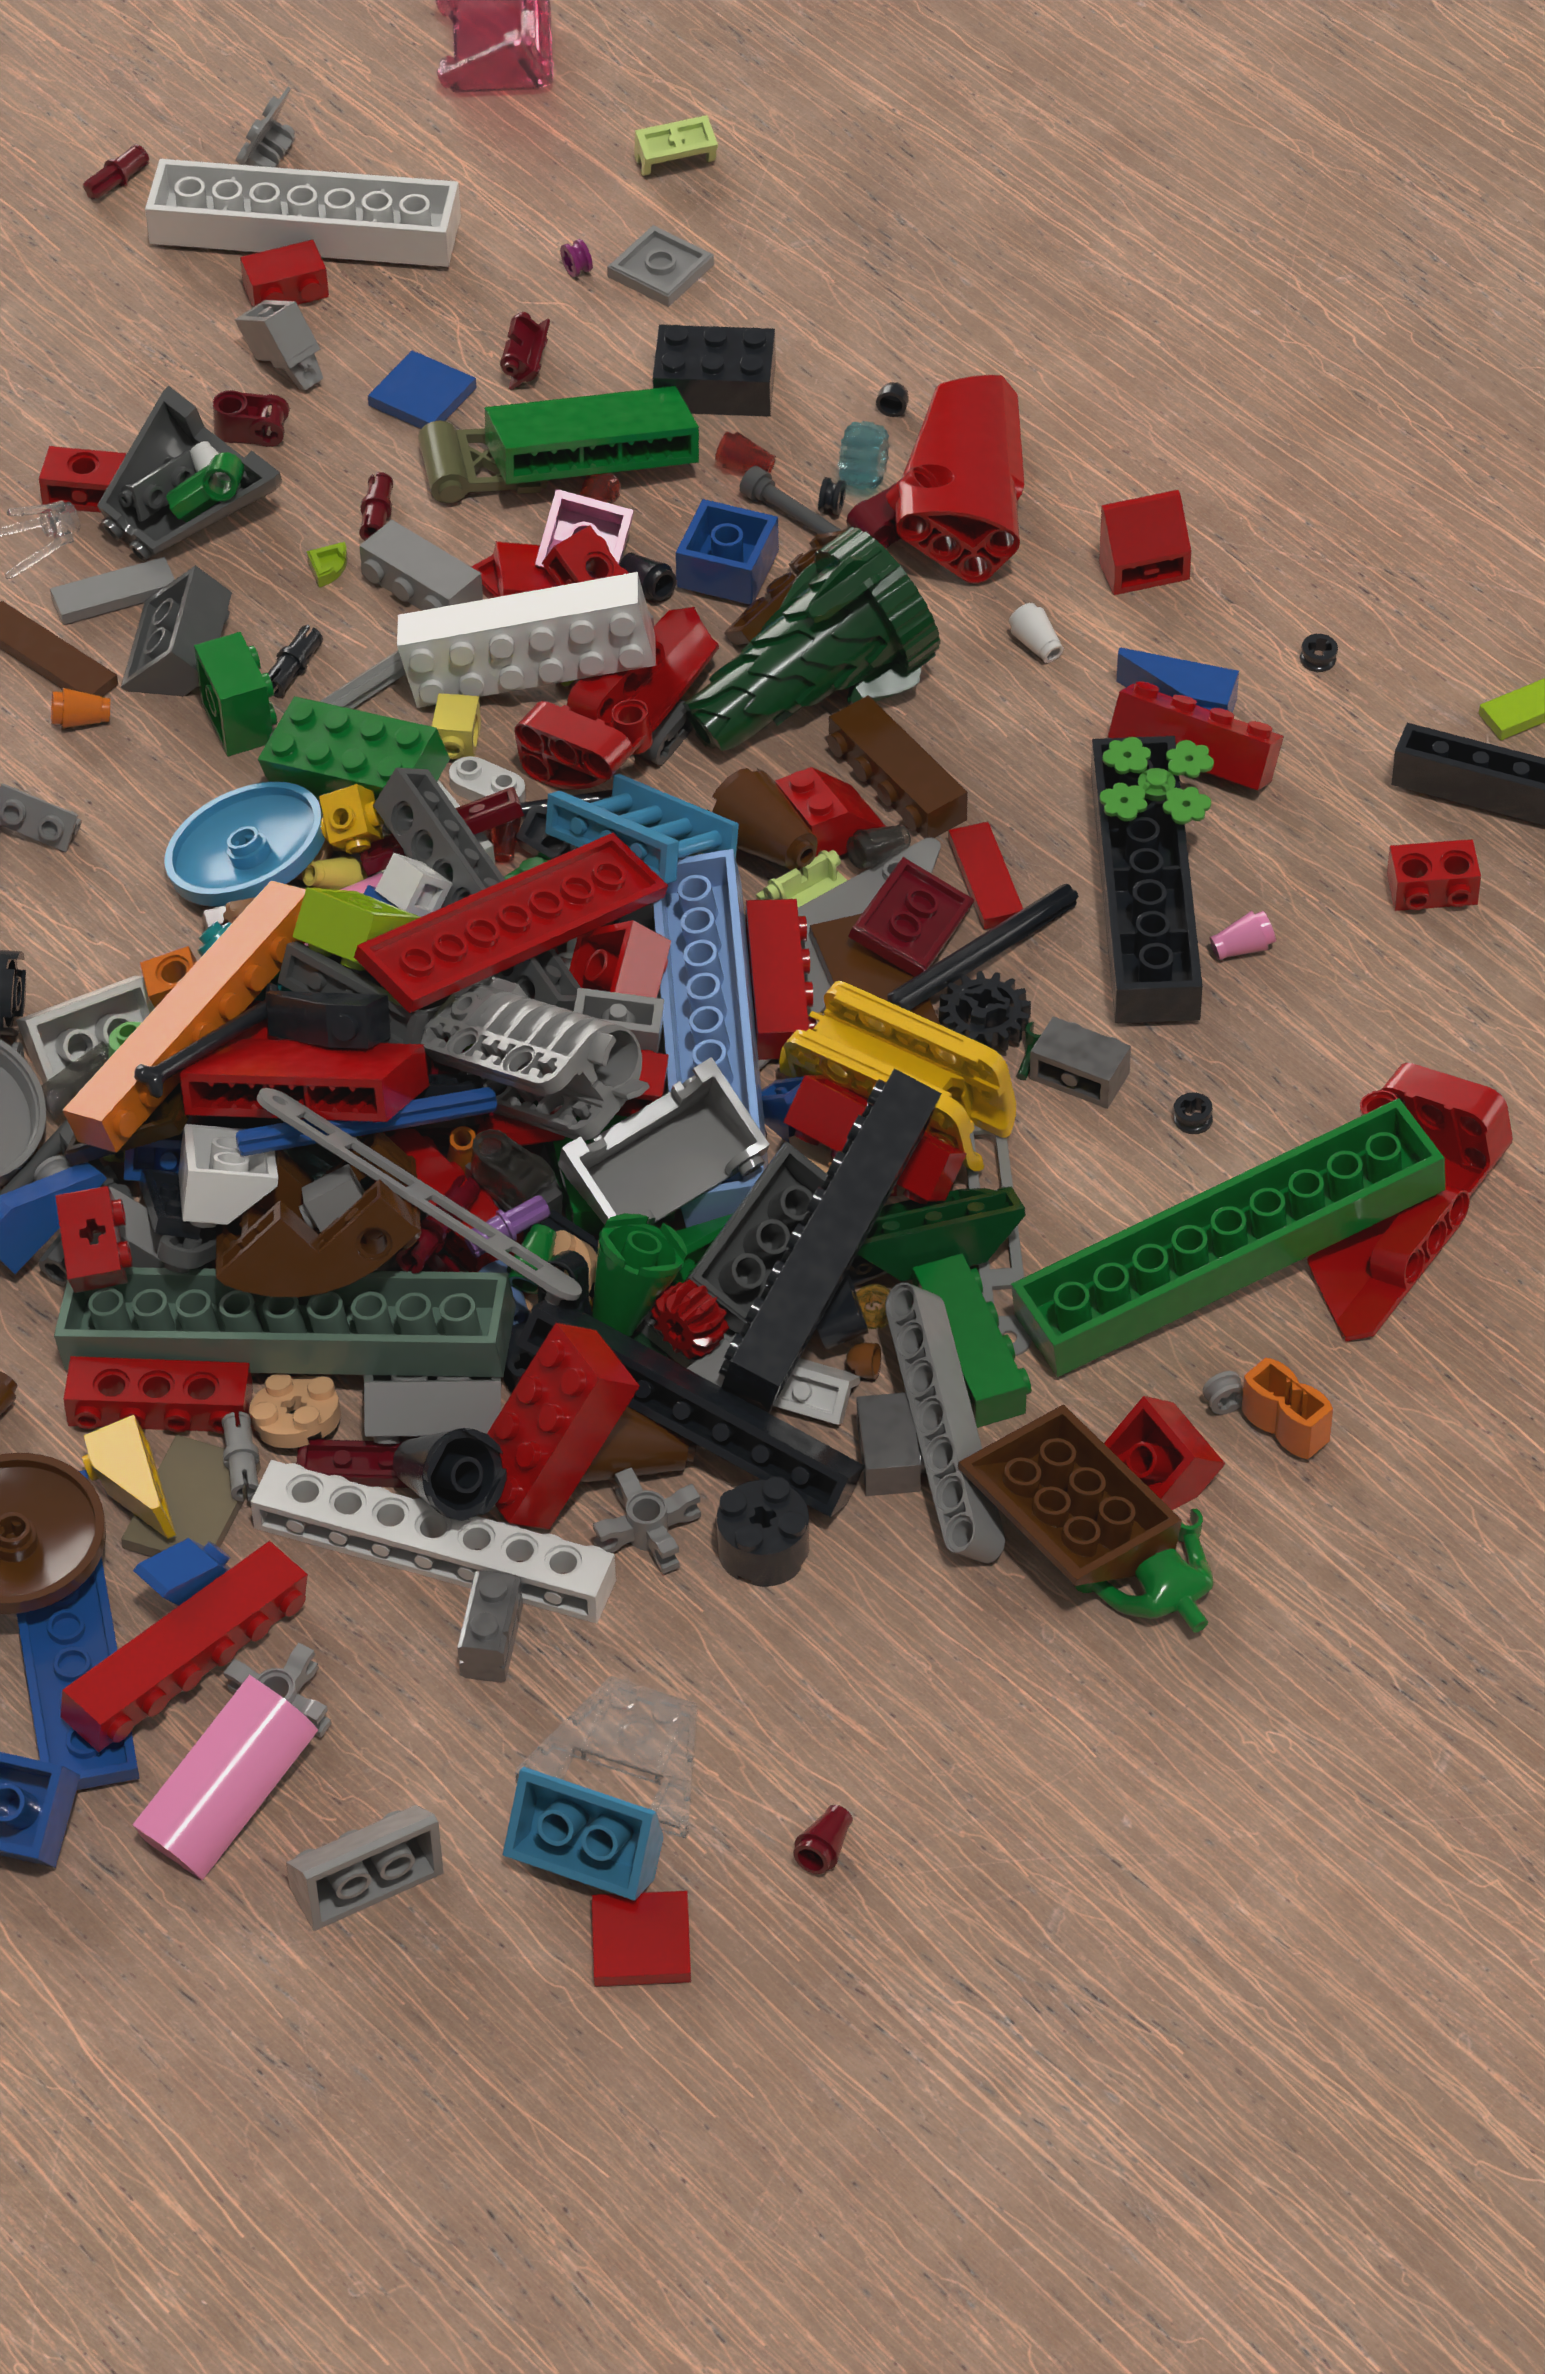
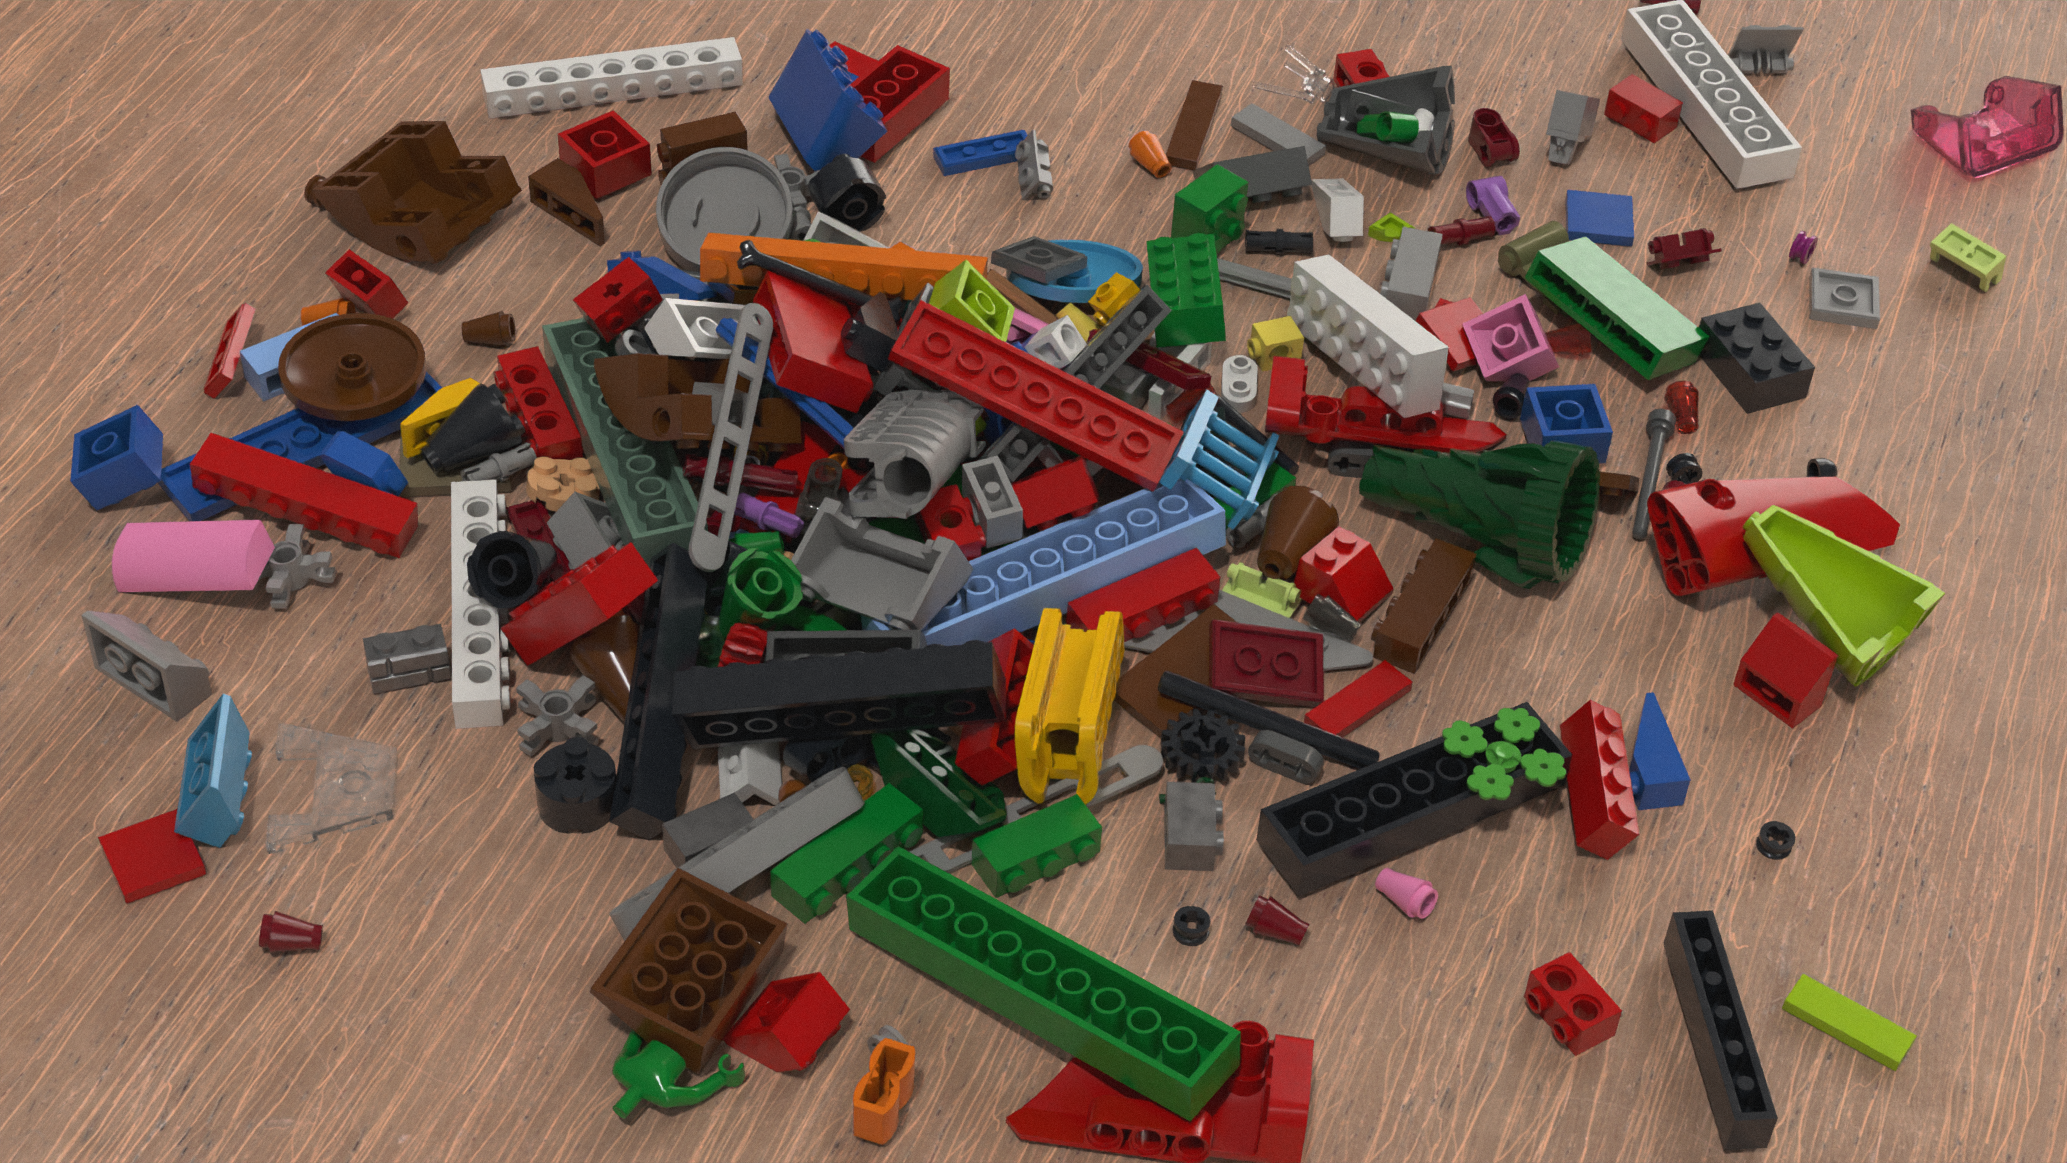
camera: 60 degrees right, 5 degrees down
red brick [542,525,629,586] -> none
clear light blue gear [838,421,890,490] -> none
white cone [1009,603,1064,663] -> none
none -> black cone [419,383,526,474]
none -> green brick [971,794,1102,898]
none -> dark grey plate [991,236,1088,283]
none -> dark red cone [1245,895,1310,946]
none -> dark grey beam [1248,730,1324,784]
none -> white slope [1311,178,1364,242]
none -> medium lavender piece [1466,176,1520,235]
none -> lime cone [1742,505,1945,687]

